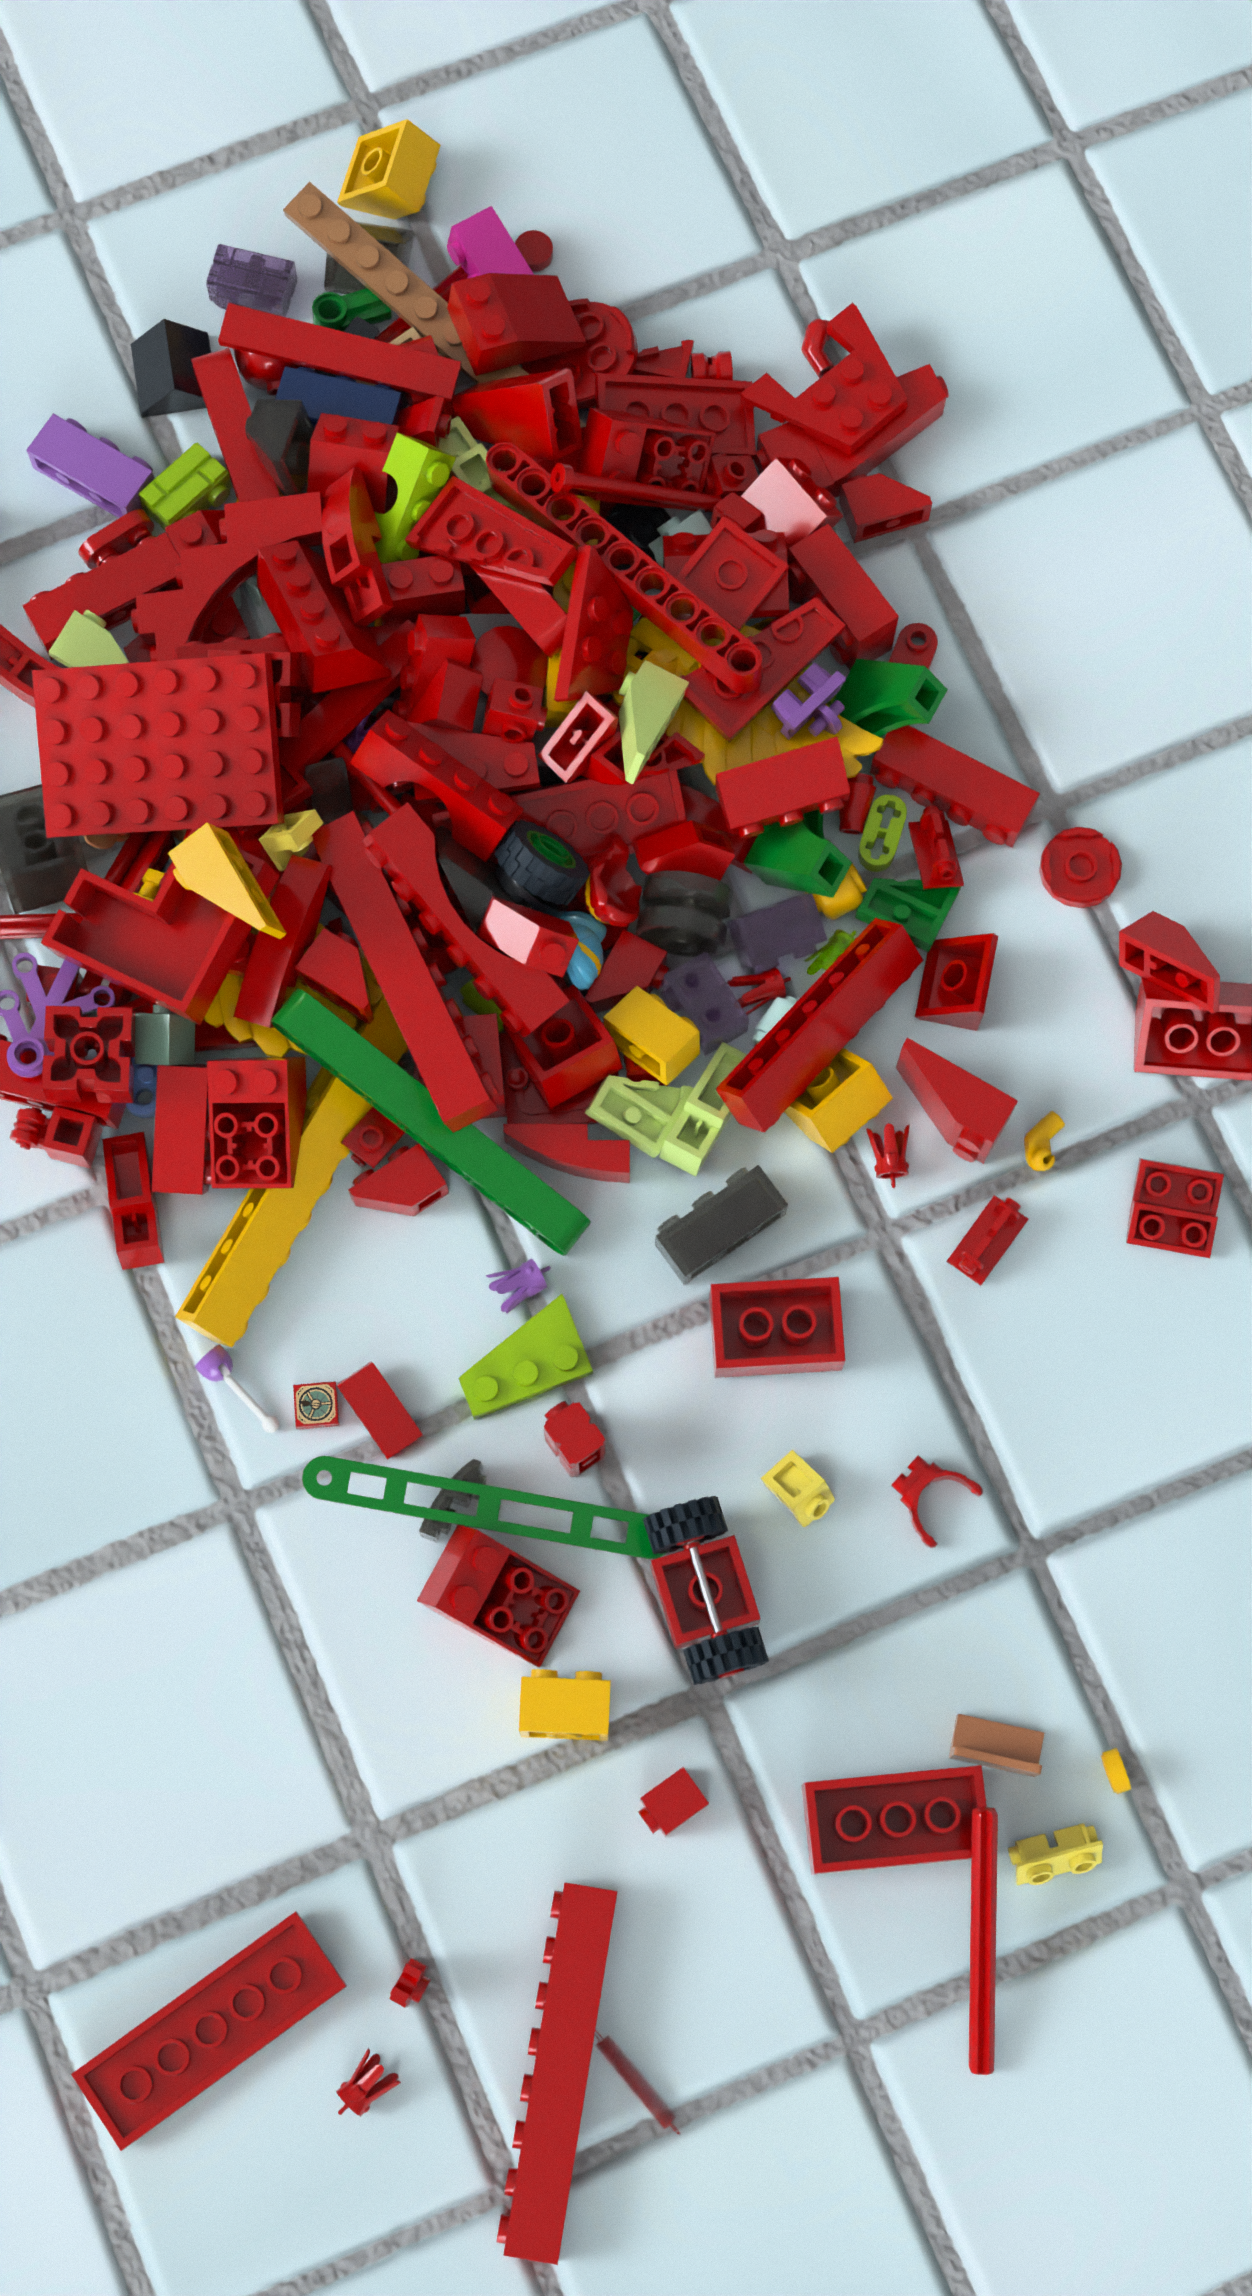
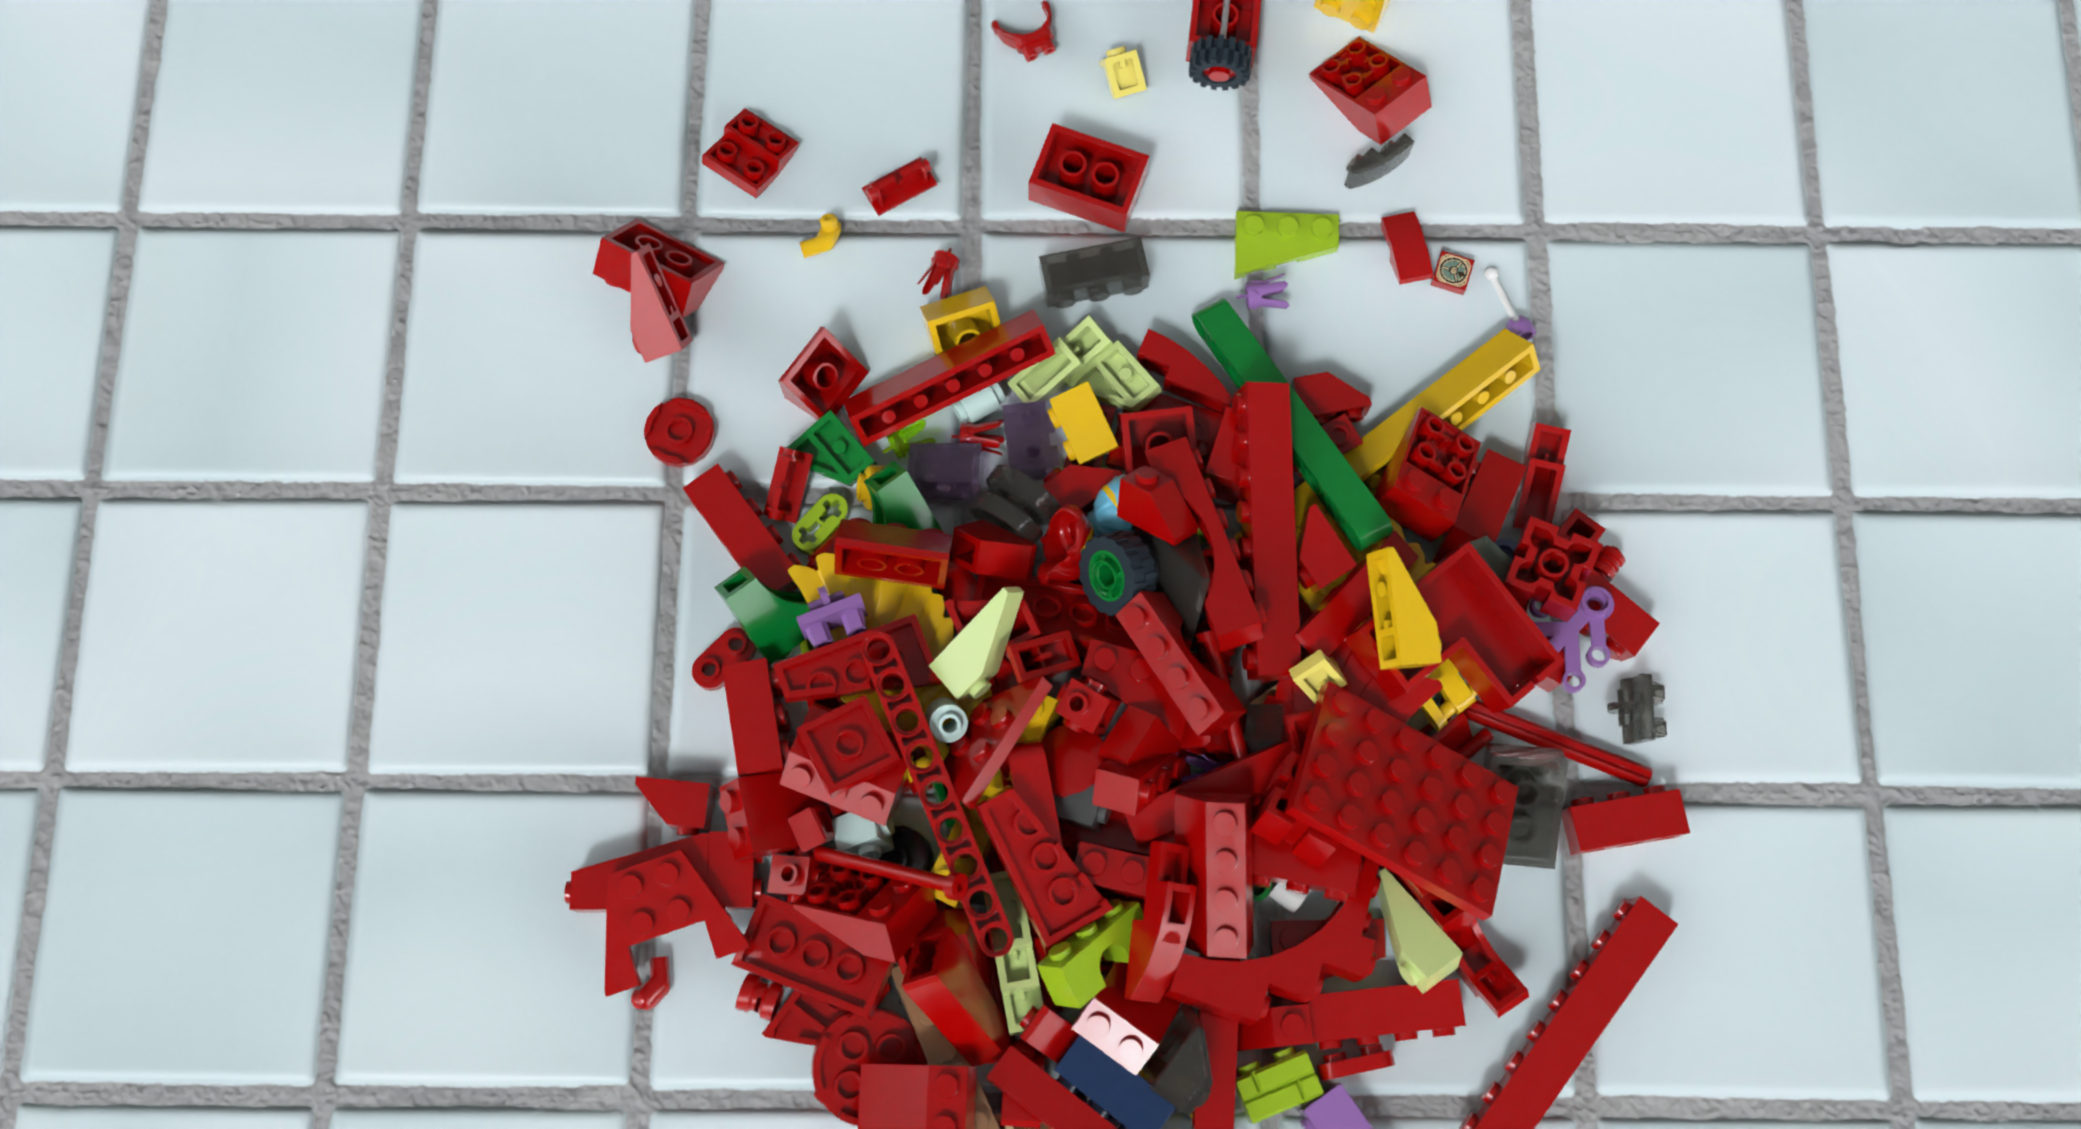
camera: 155 degrees left, 0 degrees up
green piece [302,1456,667,1559] -> none
red brick [544,1401,606,1477] -> none
red slope [896,1037,1018,1164] -> none
none -> light aqua brick [925,697,968,743]

